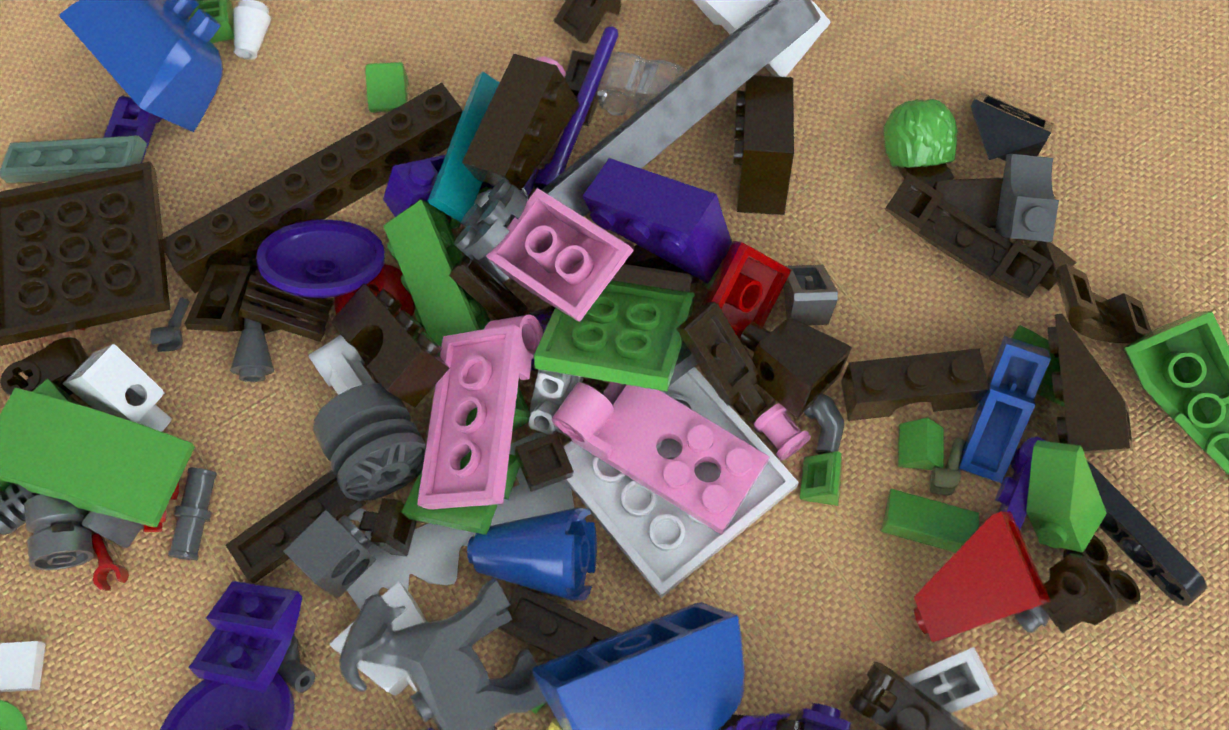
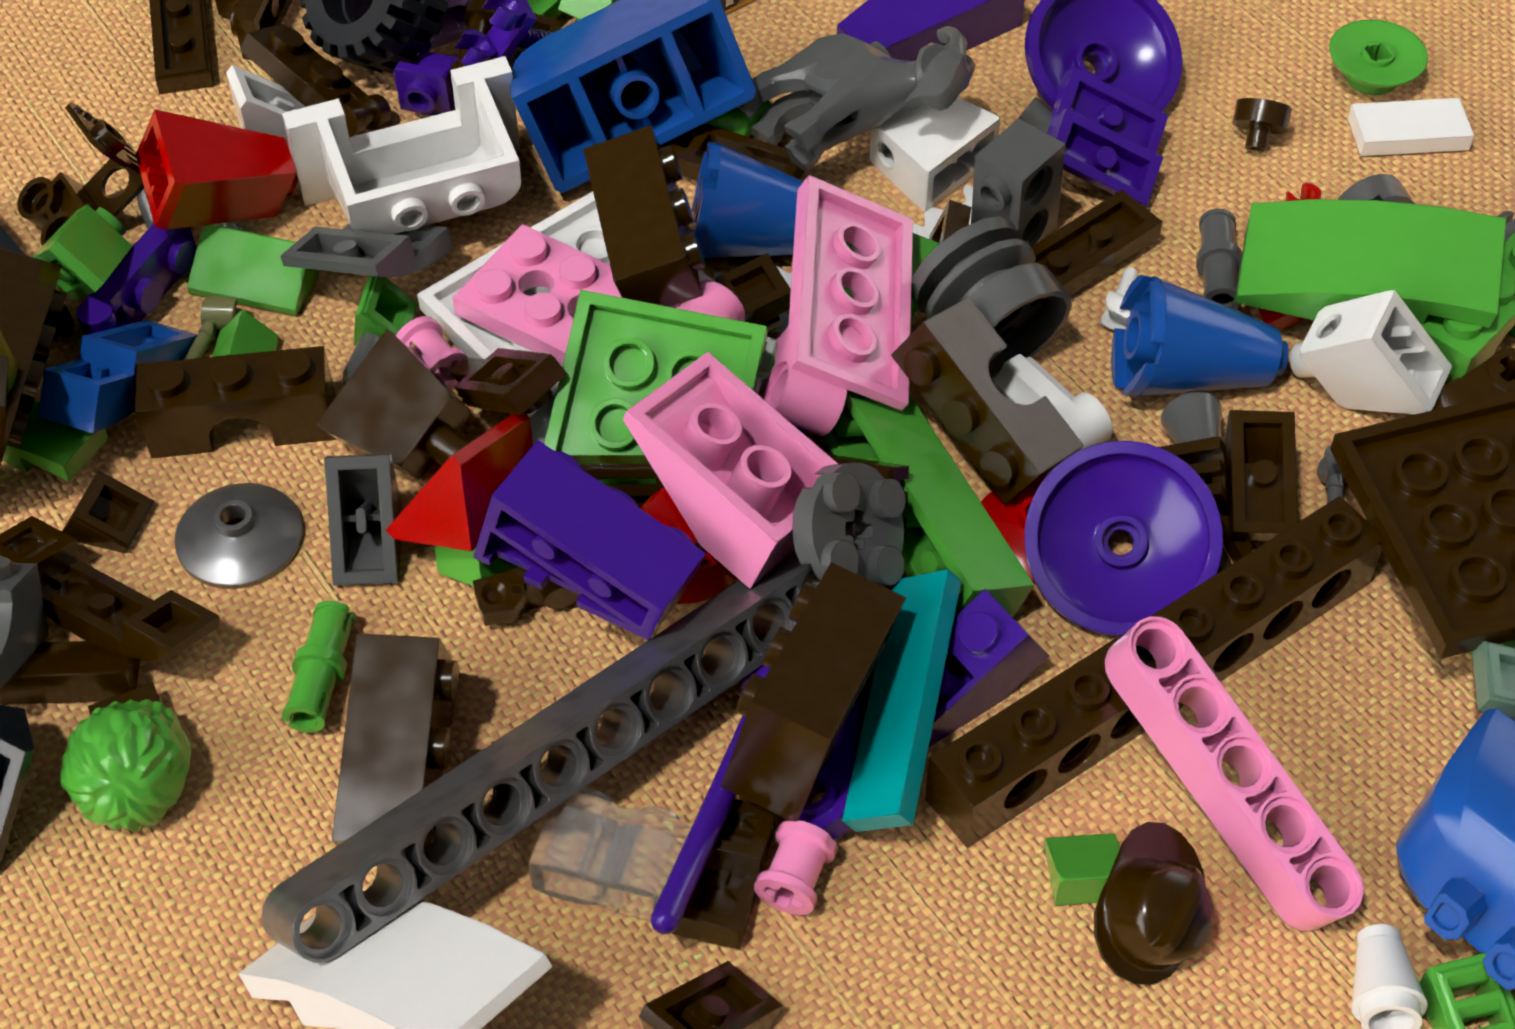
camera: 175 degrees right, 15 degrees down
none -> dark brown slope [62,470,155,553]
none -> flat silver dish [175,483,303,589]
none -> dark grey slope [280,224,454,277]
none -> white windscreen [282,56,521,234]
none -> bright green pin [282,601,356,733]
none -> dark brown wedge [583,125,706,307]
none -> dark brown piece [1094,822,1213,985]
none -> white hand [1100,267,1138,330]
none -> bright pink beam [1105,616,1364,931]
none -> blue cone [1111,275,1289,397]
none -> dark brown tile [1232,98,1292,152]

